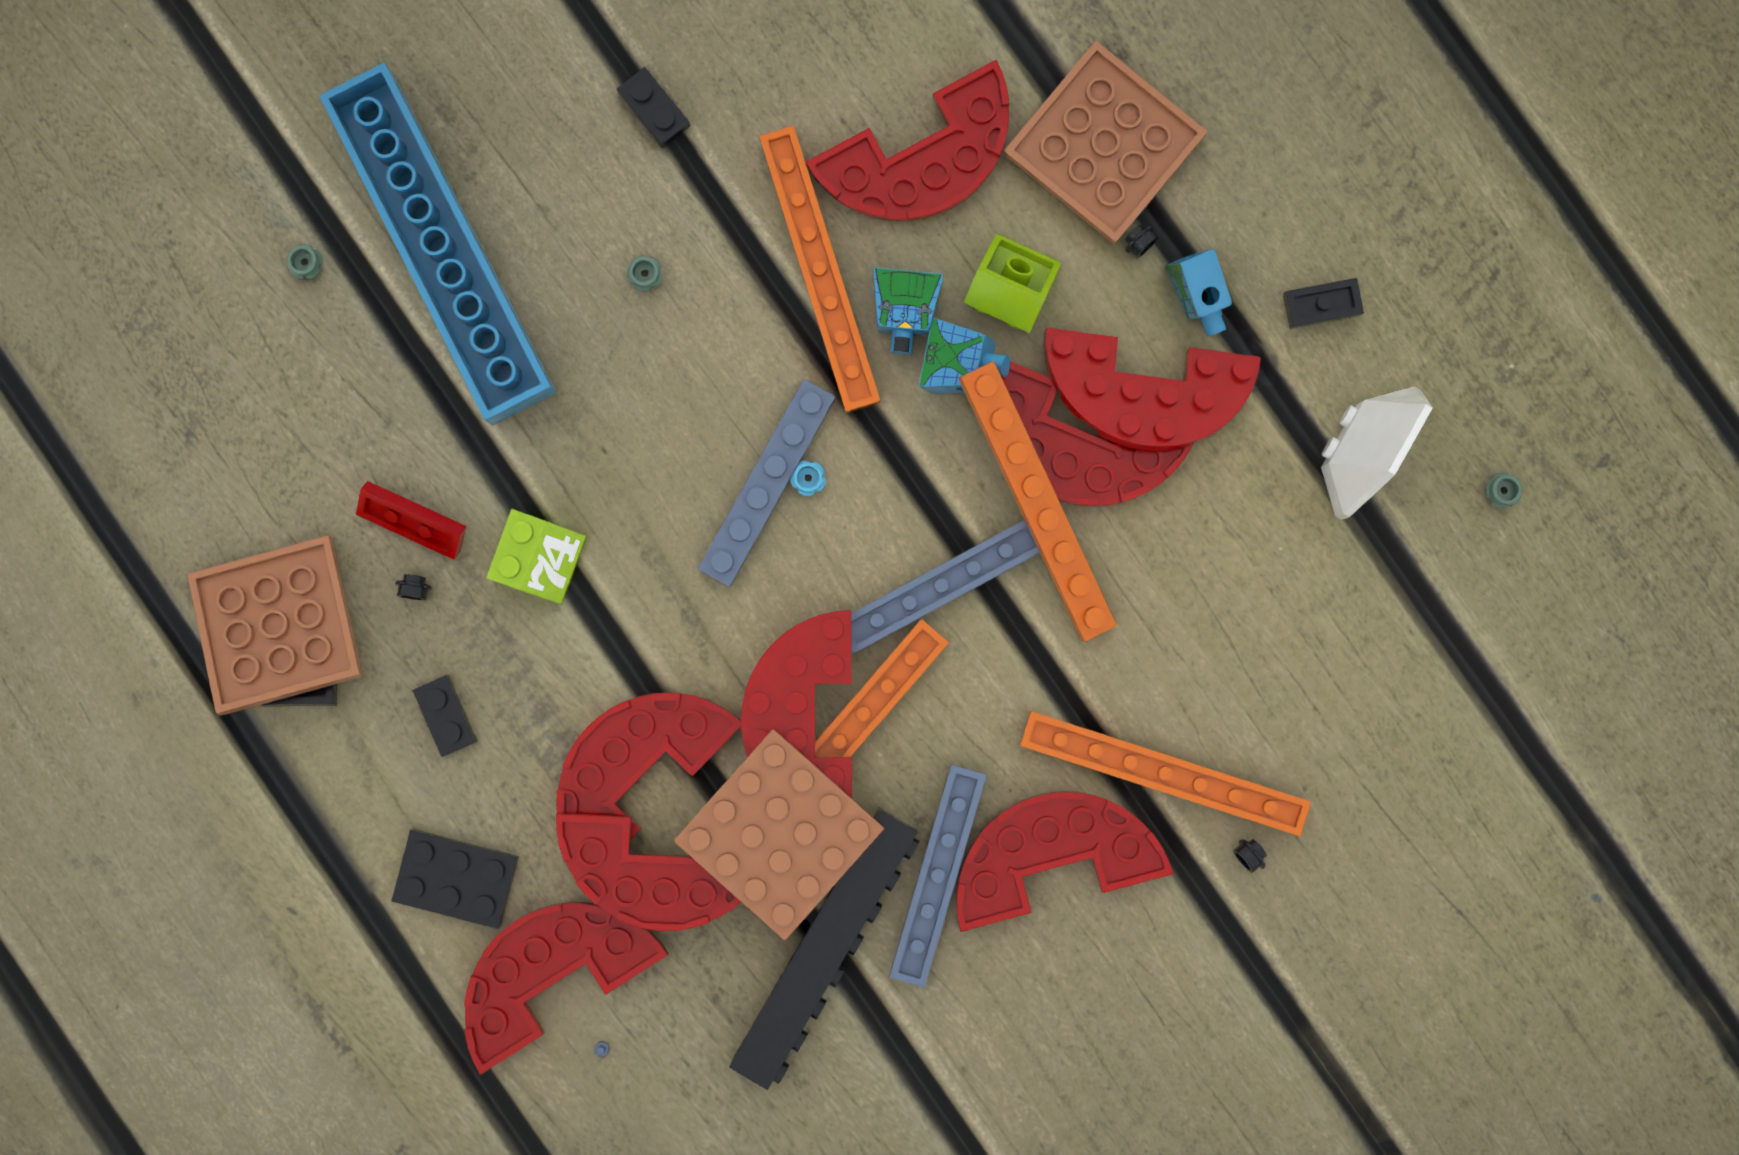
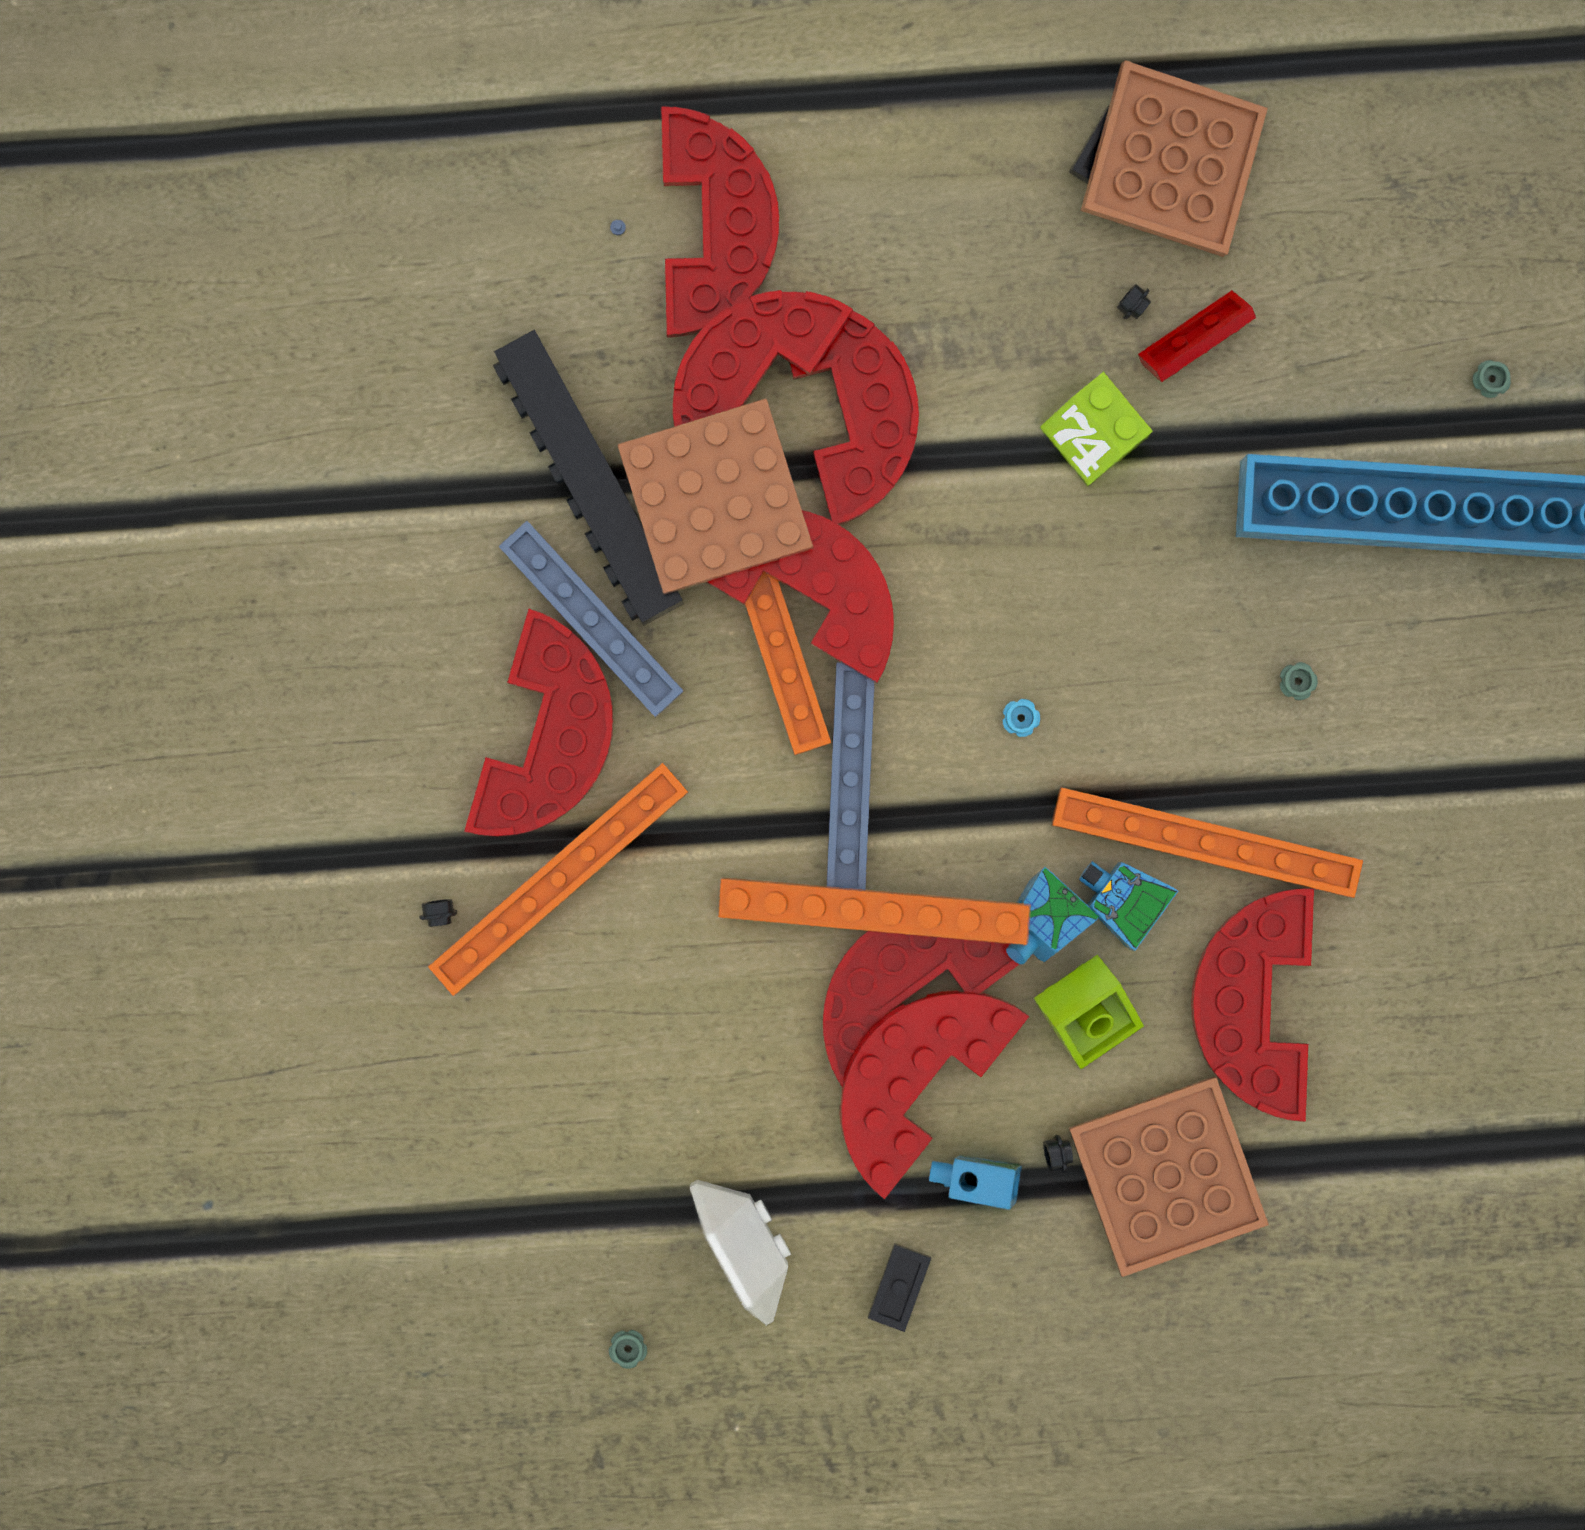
camera: 115 degrees right, 0 degrees up
black plate [391,829,519,929] -> none
black plate [412,675,478,757] -> none
black plate [617,67,691,148] -> none
sand blue plate [698,379,836,587] -> none

